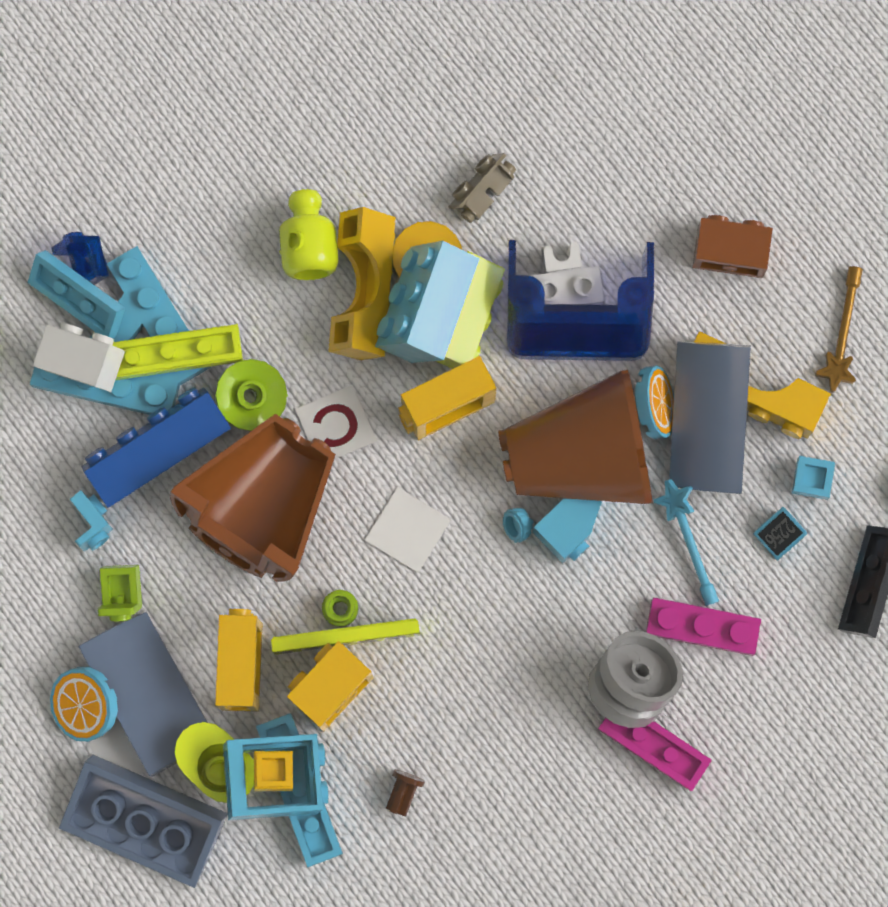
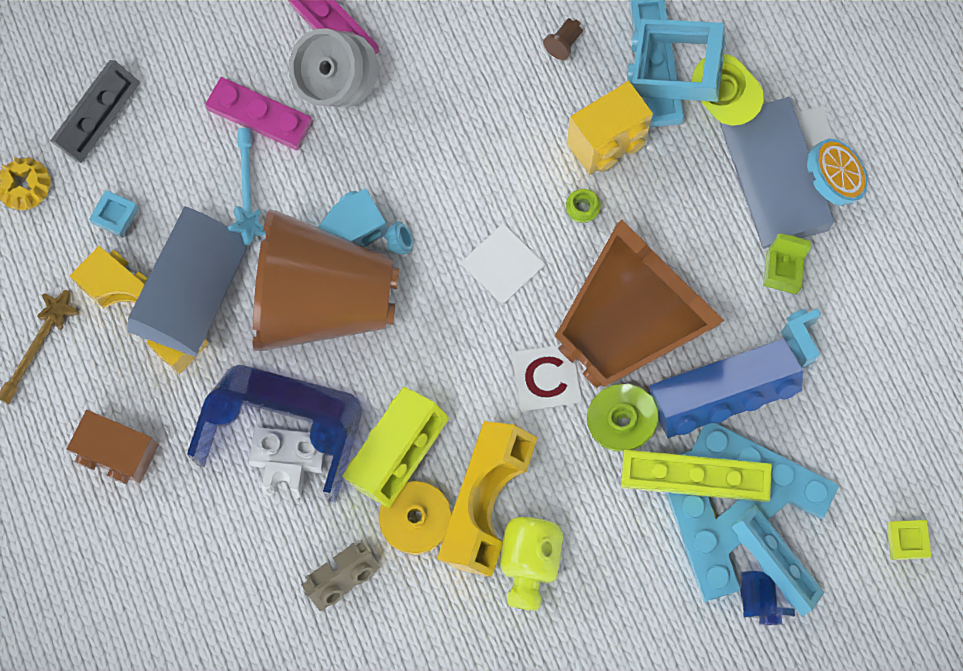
camera: 165 degrees left, 5 degrees down
white brick [33,322,125,392] -> none
sand blue slope [59,754,228,888] -> none
yellow window [216,609,263,712] -> none
yellow tile [254,751,293,792] -> none
neon yellow tile [271,618,420,655] -> none
medium azure brick [375,241,480,363] -> none
yellow window [398,356,497,440] -> none
tile [635,365,674,439] -> none
slope [753,507,807,561] -> none

